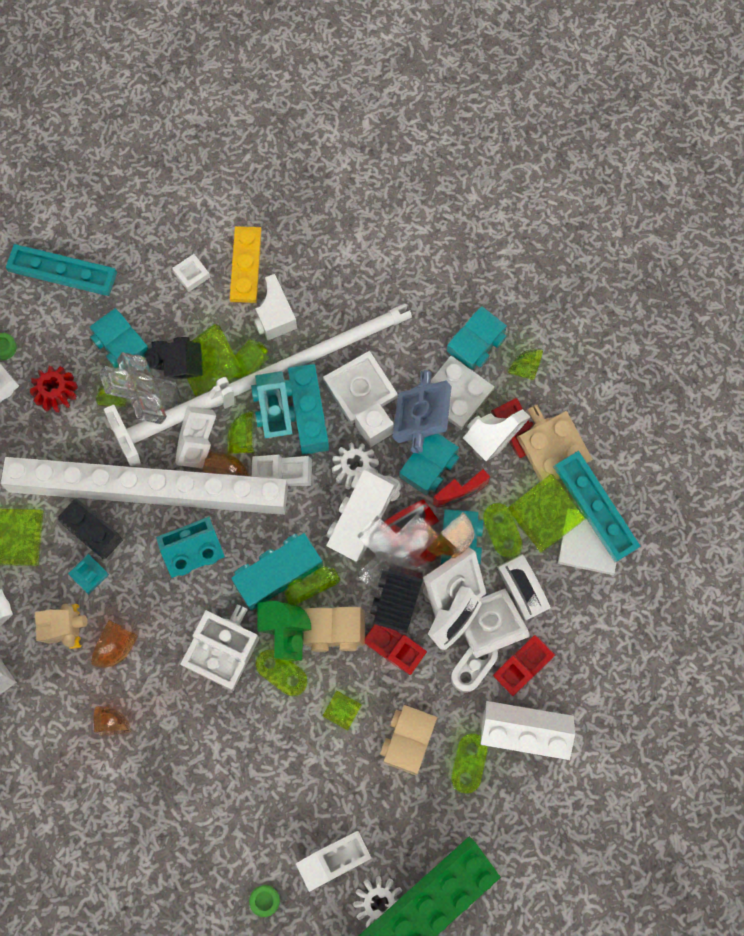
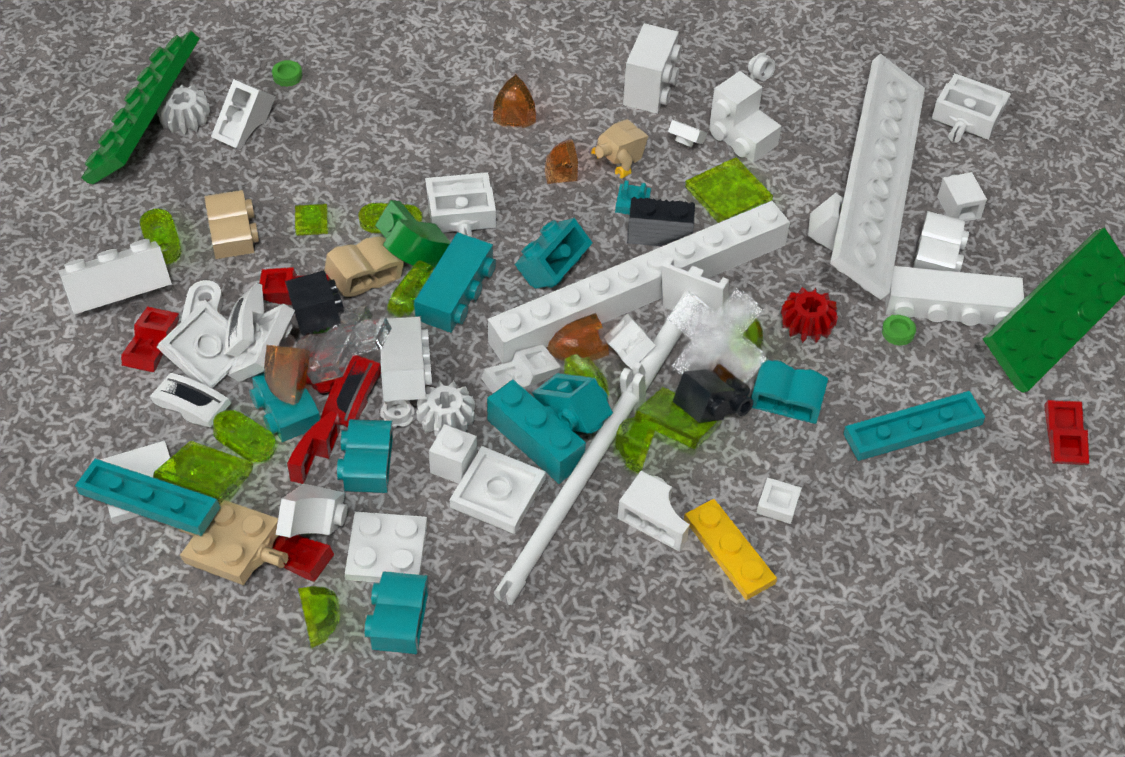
camera: 145 degrees right, 20 degrees down
sand blue plate [392,370,452,453] -> none

